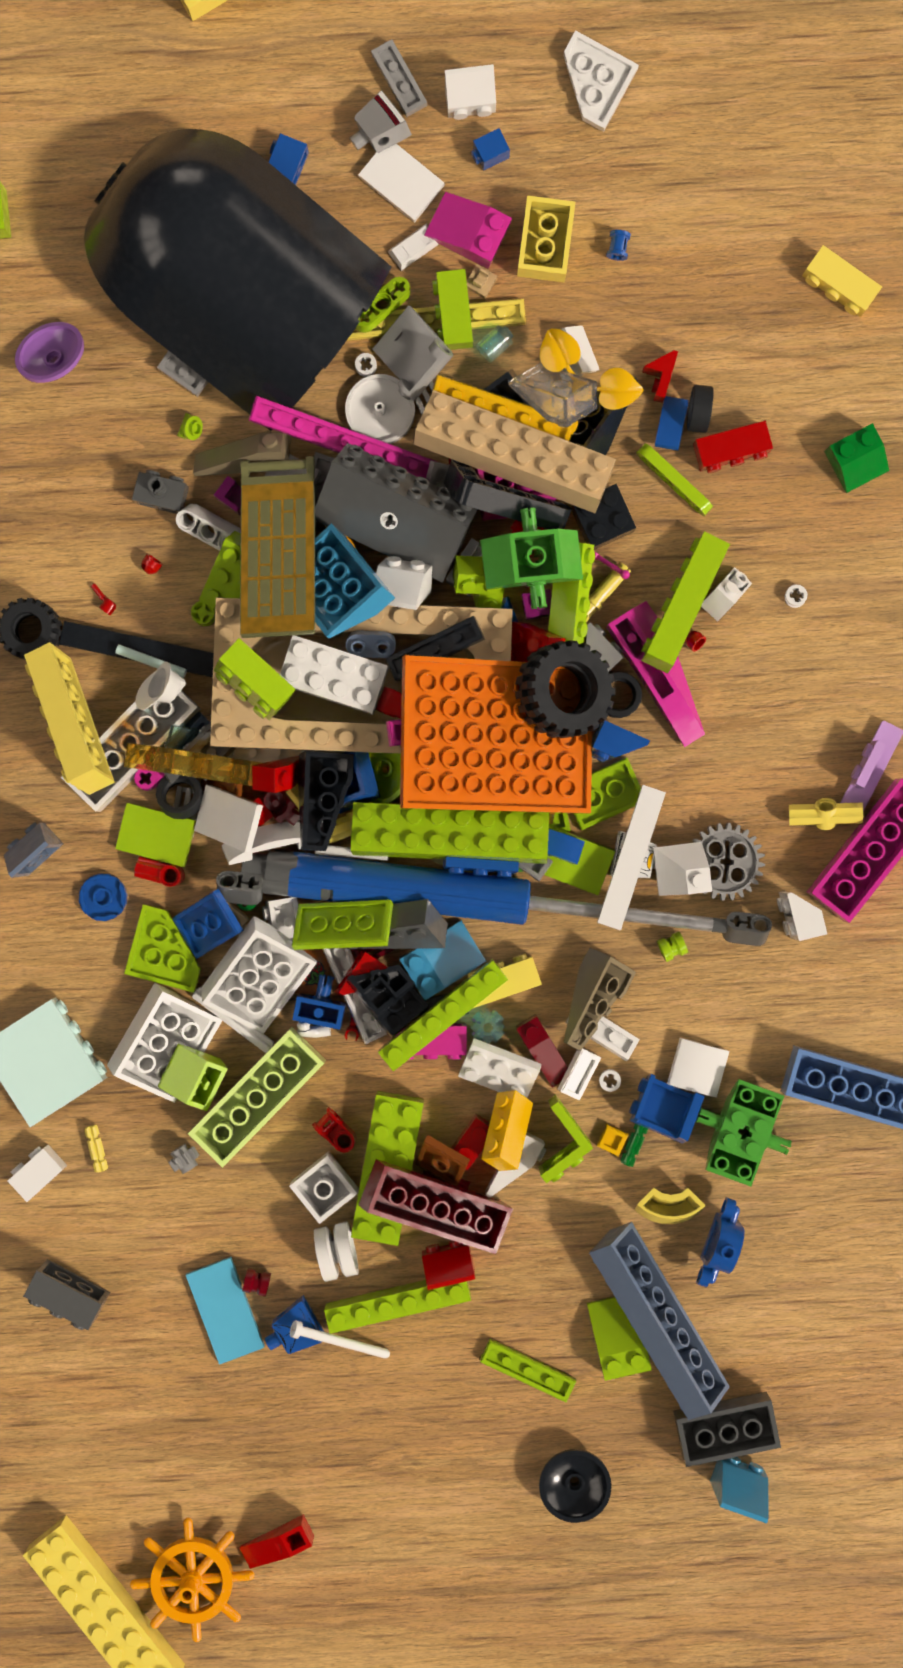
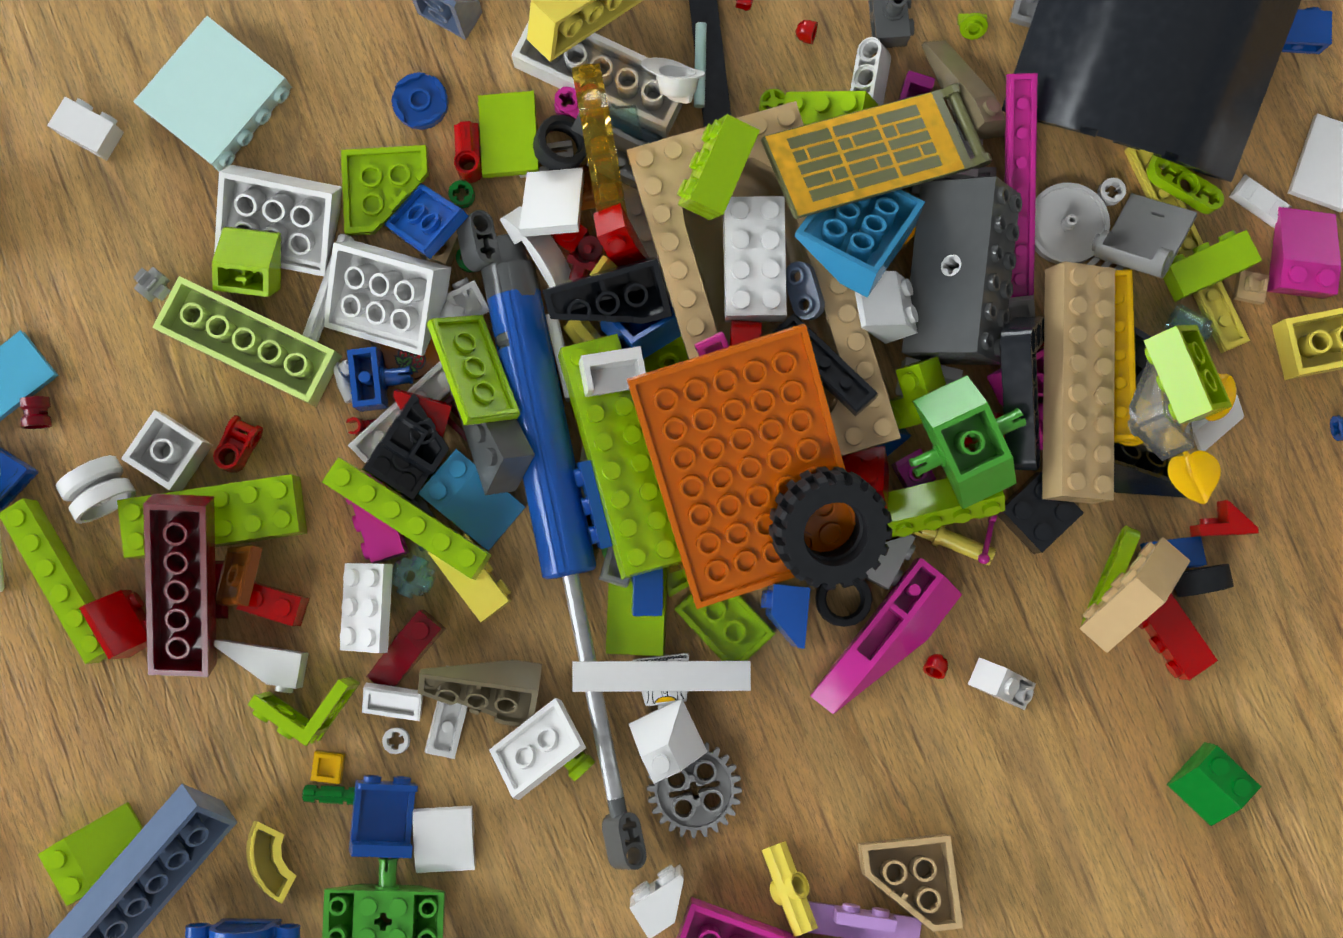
camera: 65 degrees right, 5 degrees down
light yellow axle [84,1125,108,1172] -> none
lime tile [480,1338,576,1402] -> none
yellow brick [481,1090,533,1171] -> none
lime brick [641,531,730,674] -> none
white bush [784,584,808,608] -> none
none -> green bush [448,180,475,209]
none -> white plate [489,698,586,800]
none -> white panel [579,346,646,397]
none -> tan brick [857,834,963,932]
none -> tan brick [1079,537,1190,653]
none -> brick [1144,325,1232,424]

